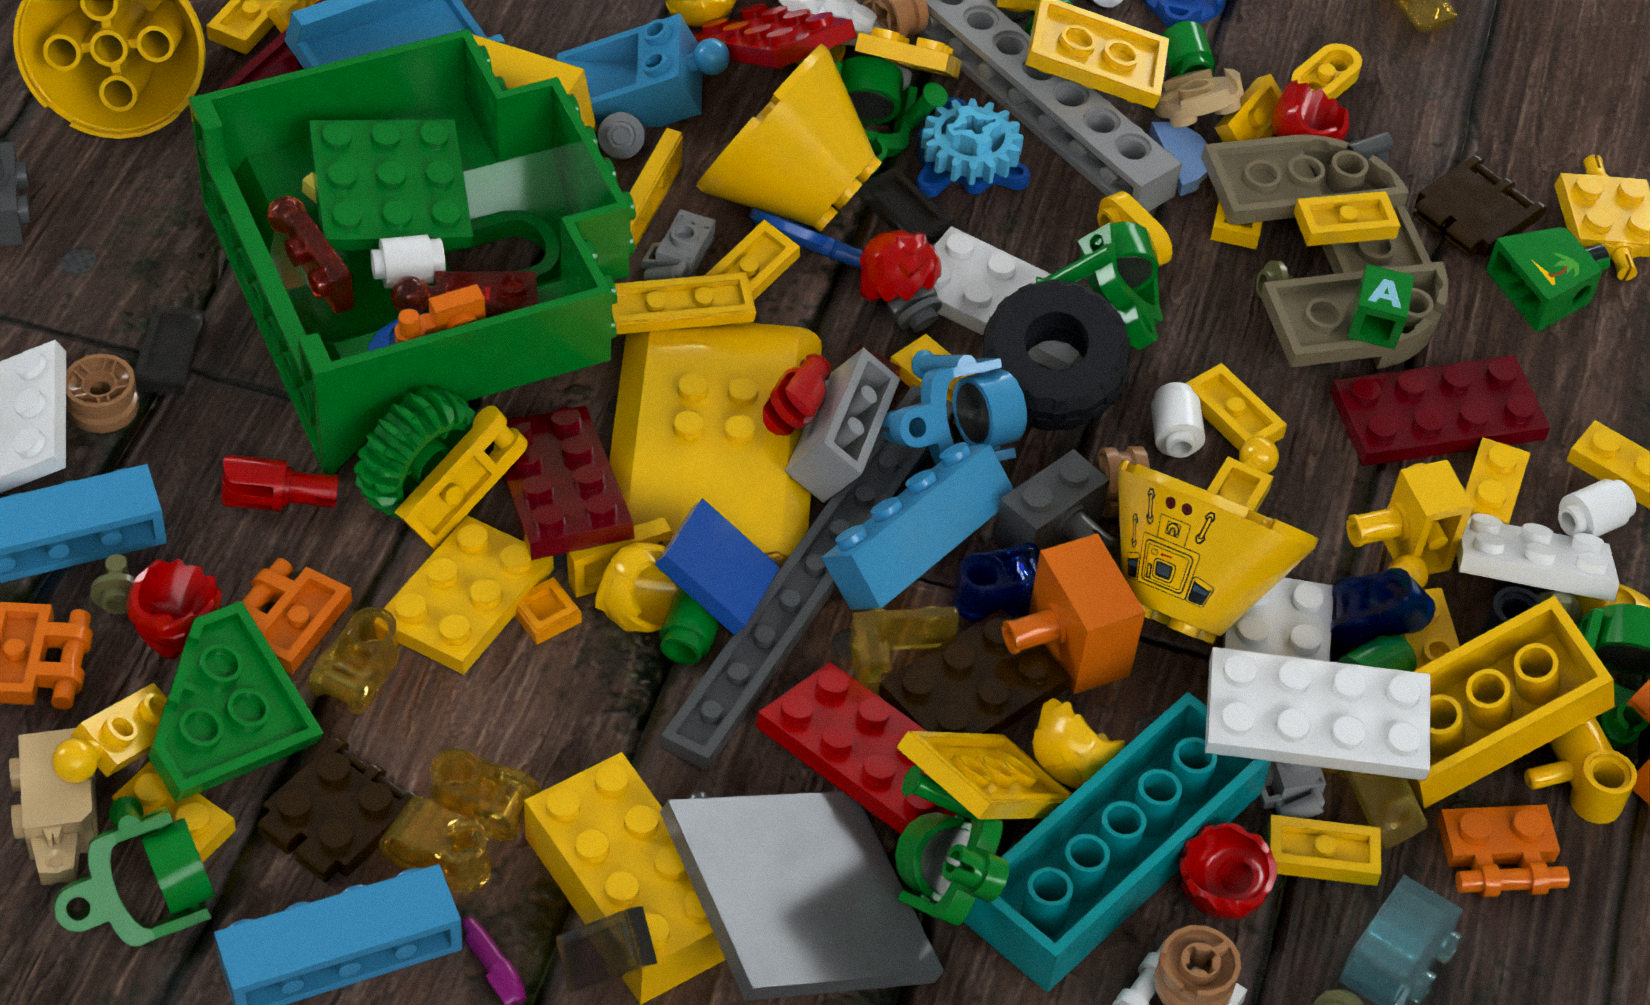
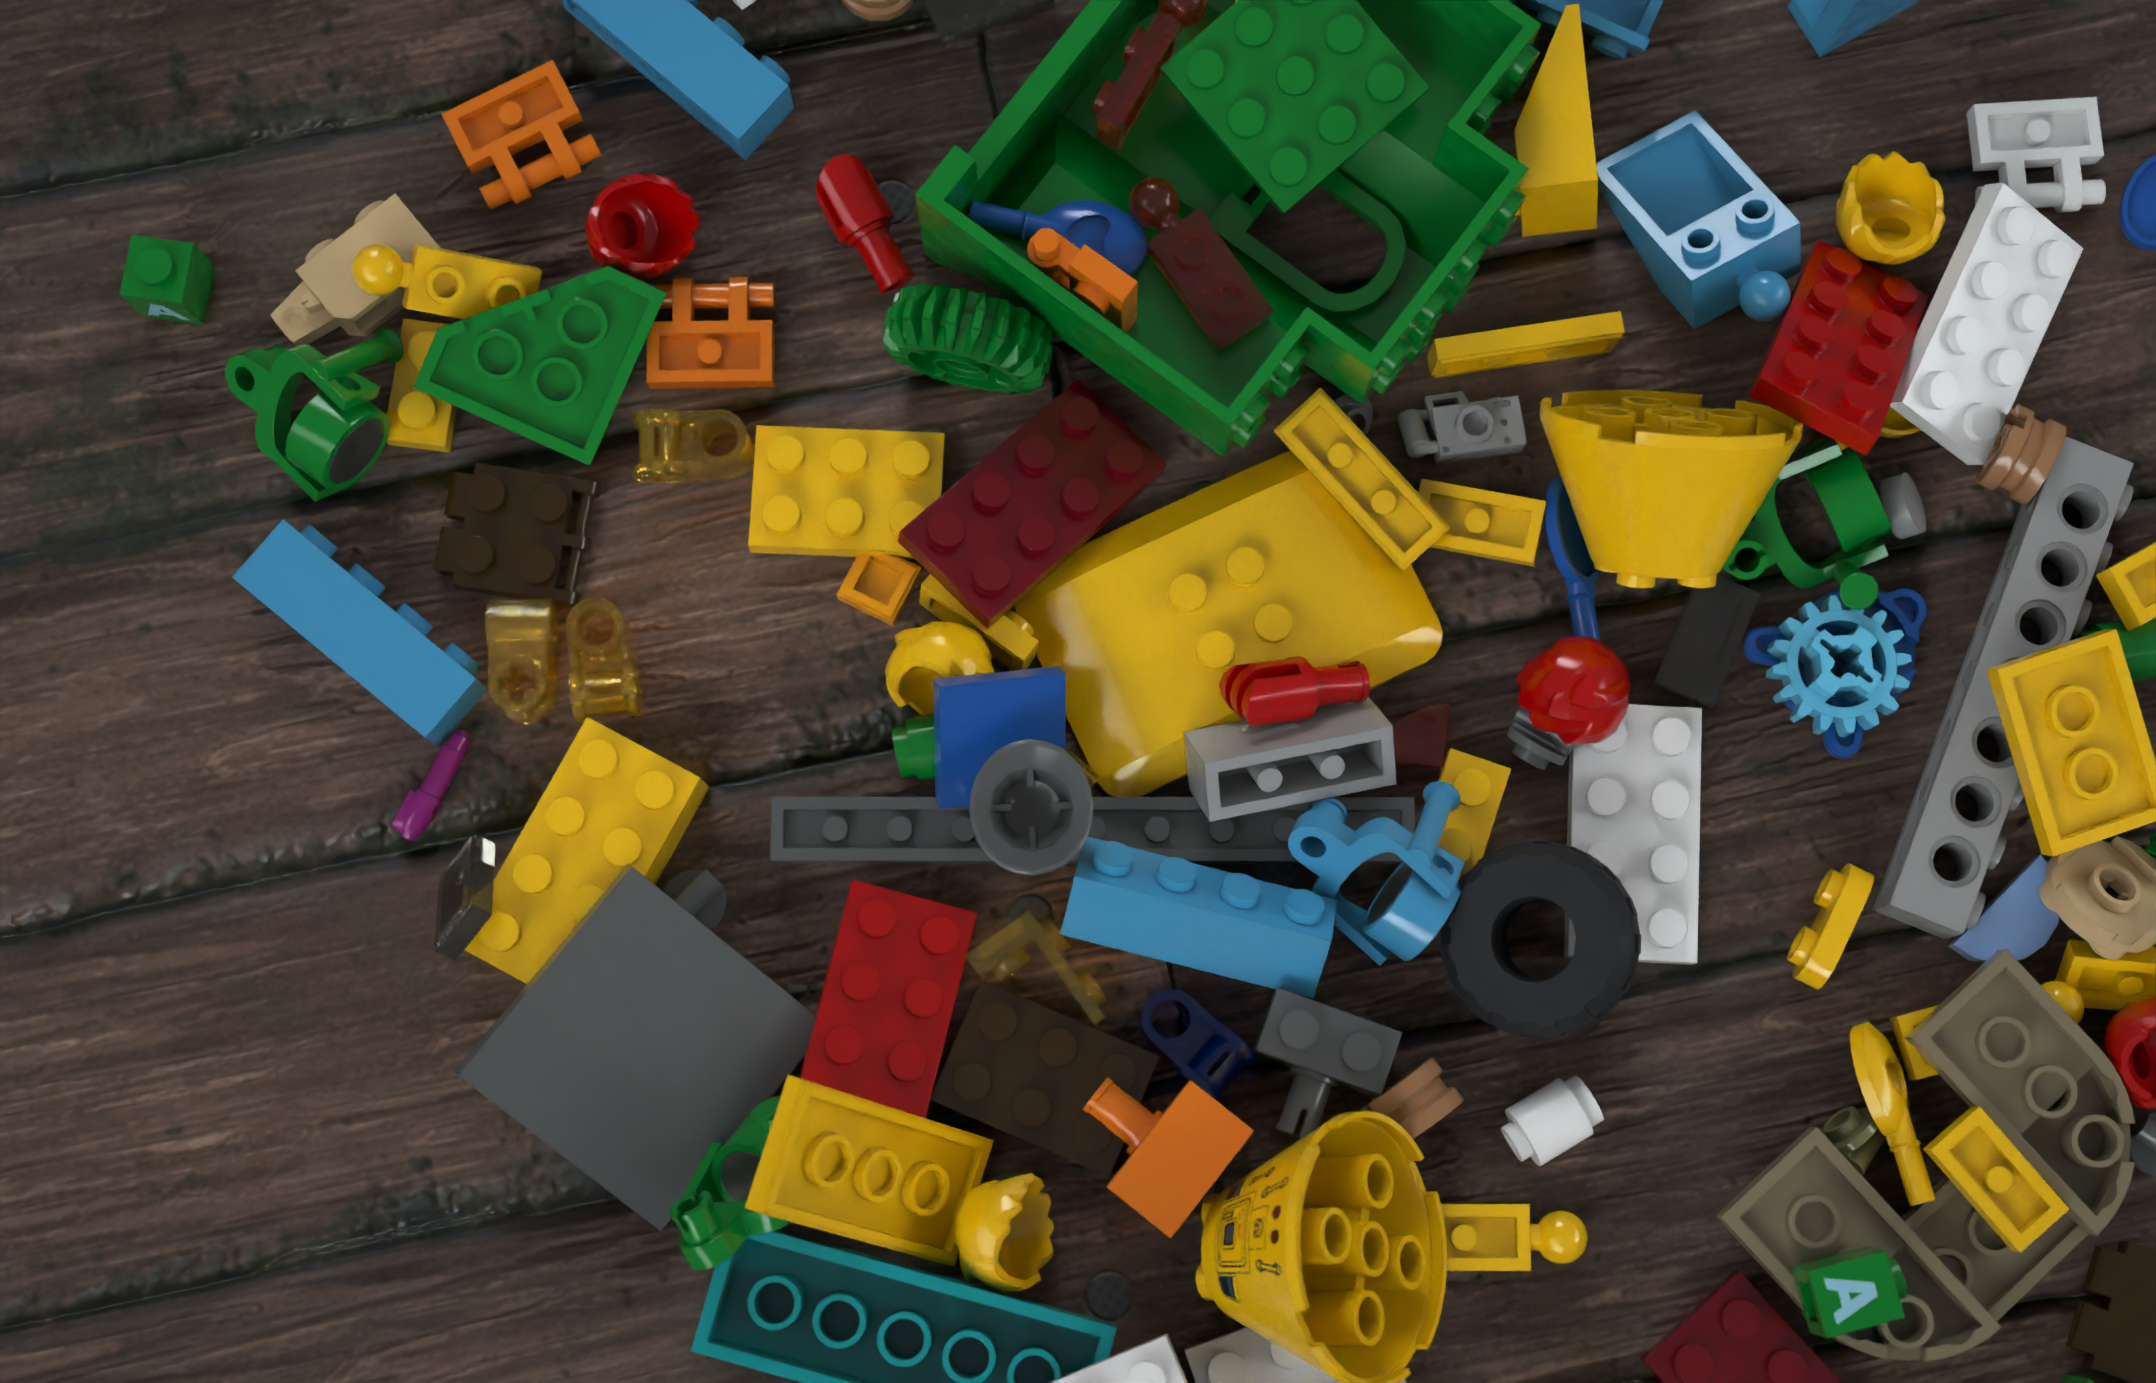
camera: 65 degrees right, 30 degrees up
olive plate [90,554,136,614] -> none
white brick [370,234,446,289] -> none
yellow plate [394,405,528,550] -> none
dark grey plate [598,112,646,159] -> none
yellow plate [854,27,963,79] -> none
green piece [1036,222,1163,350] -> none
yellow plate [1185,363,1287,451] -> none
none -> dark grey hat [969,739,1094,876]
none -> yellow piece [1850,1022,1936,1207]

